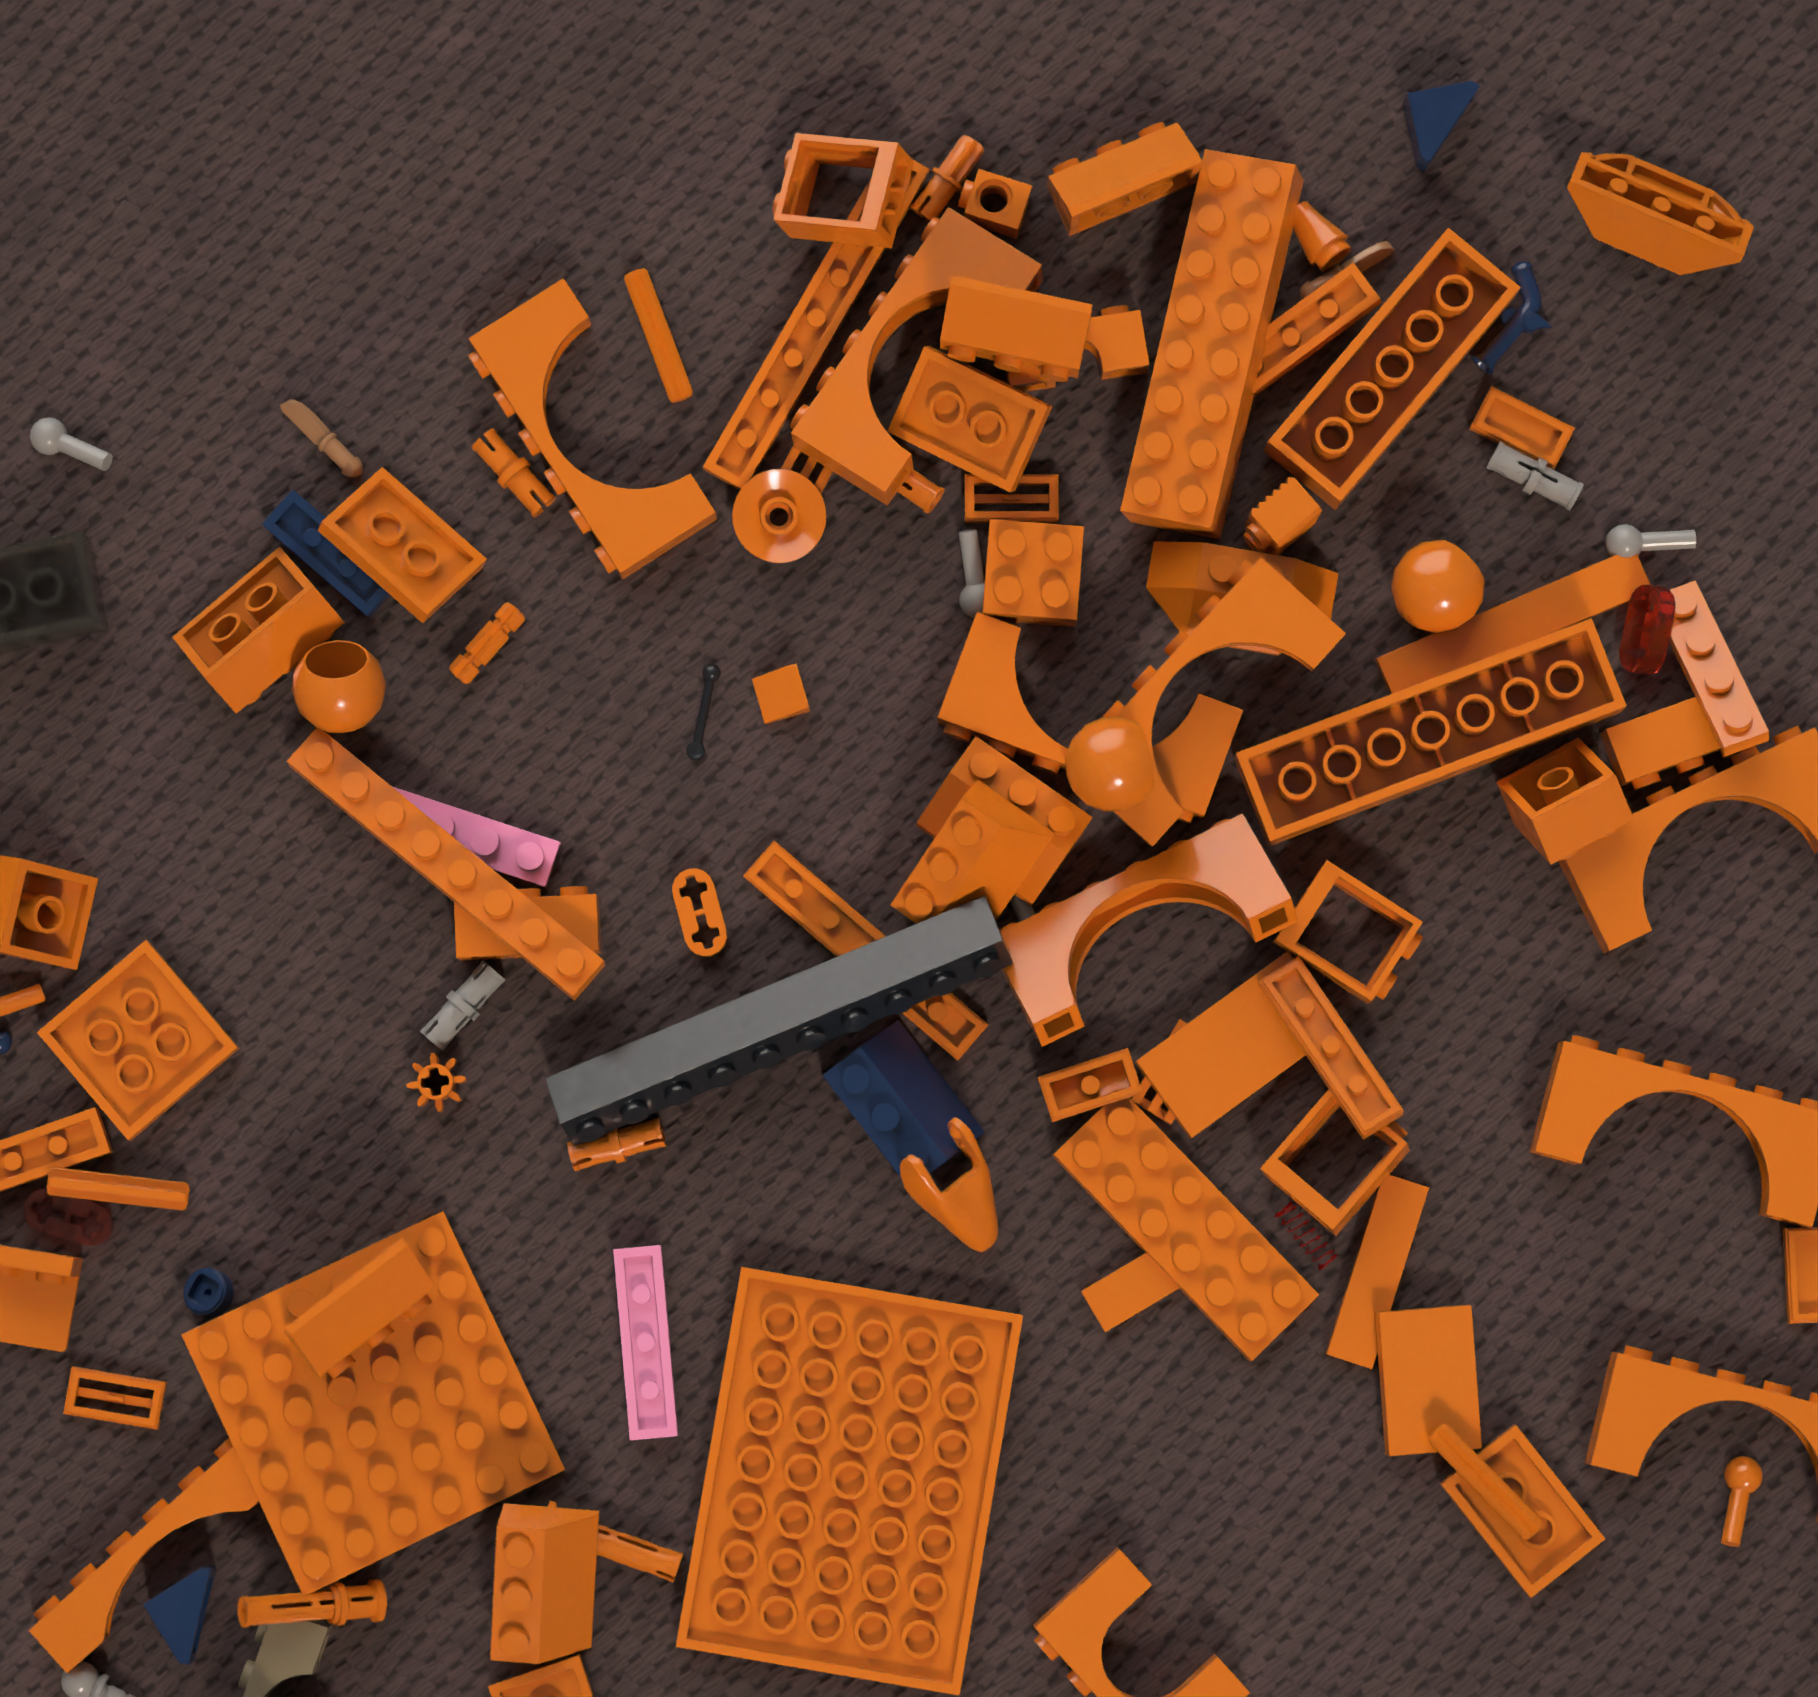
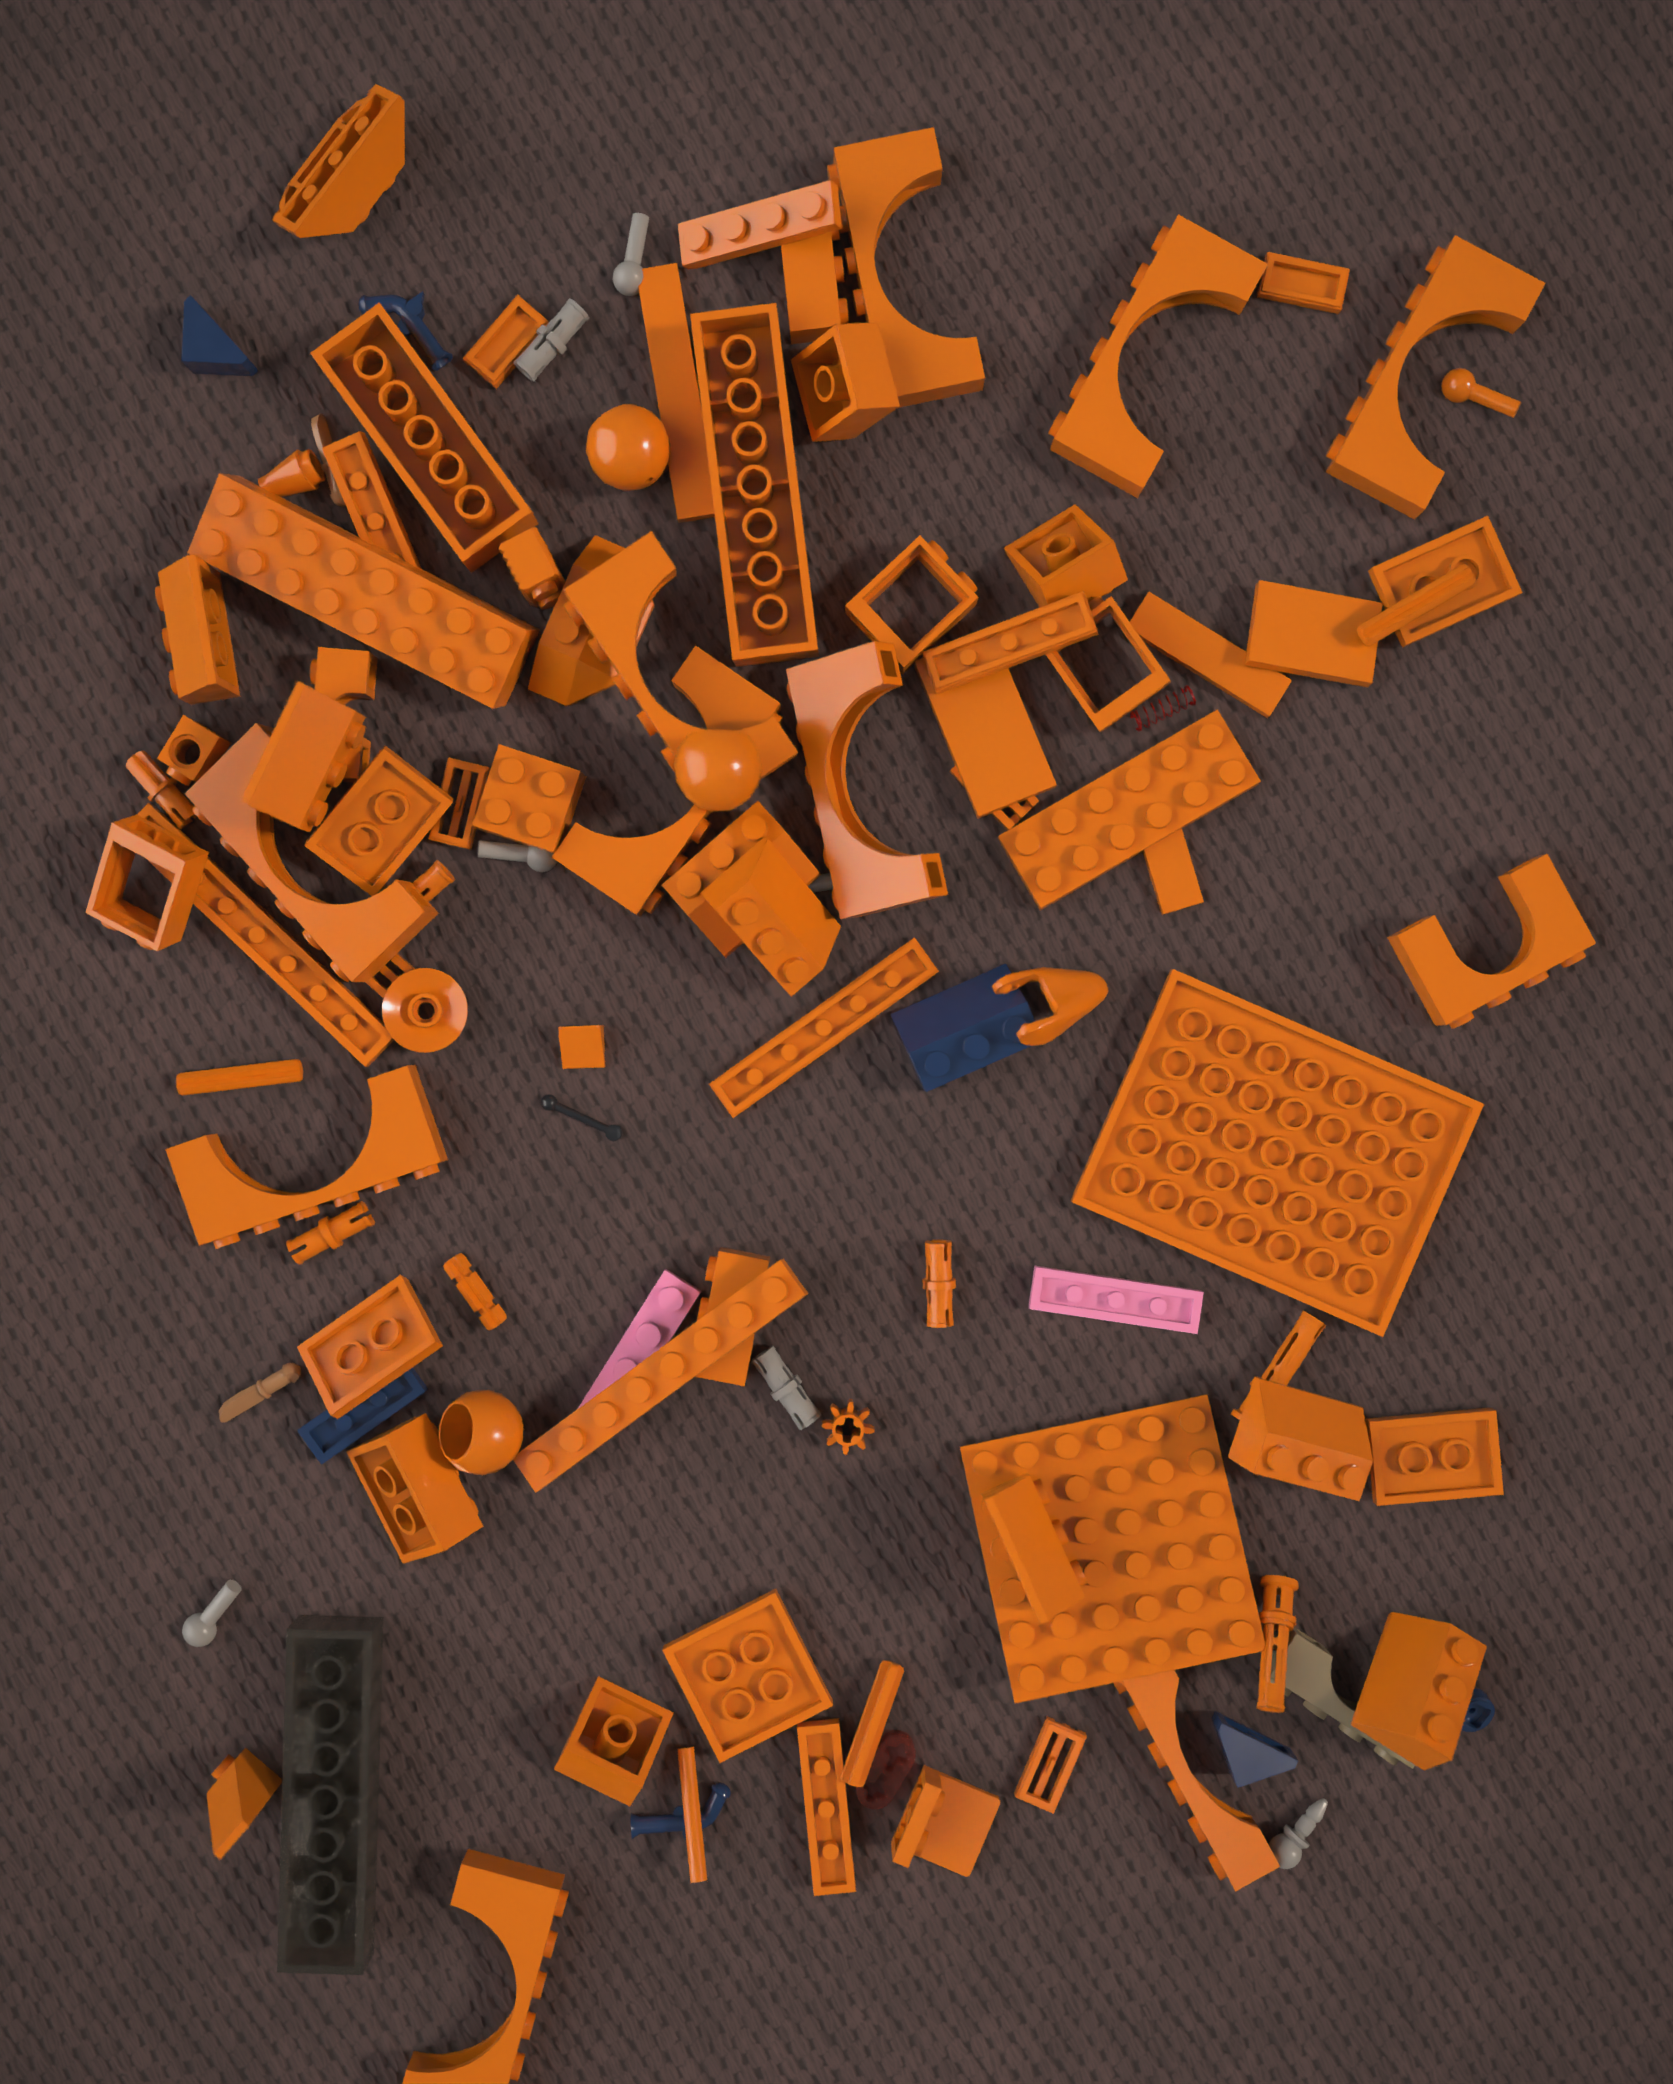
camera: 70 degrees left, 5 degrees up
dark blue tile [183,1268,234,1318] -> none
brick [545,896,1014,1146] -> none
orange beam [672,868,727,957] -> none
orange slope [1037,1048,1143,1122] -> none
clear red beam [1619,585,1676,675] -> none
none -> orange slope [1004,504,1128,607]

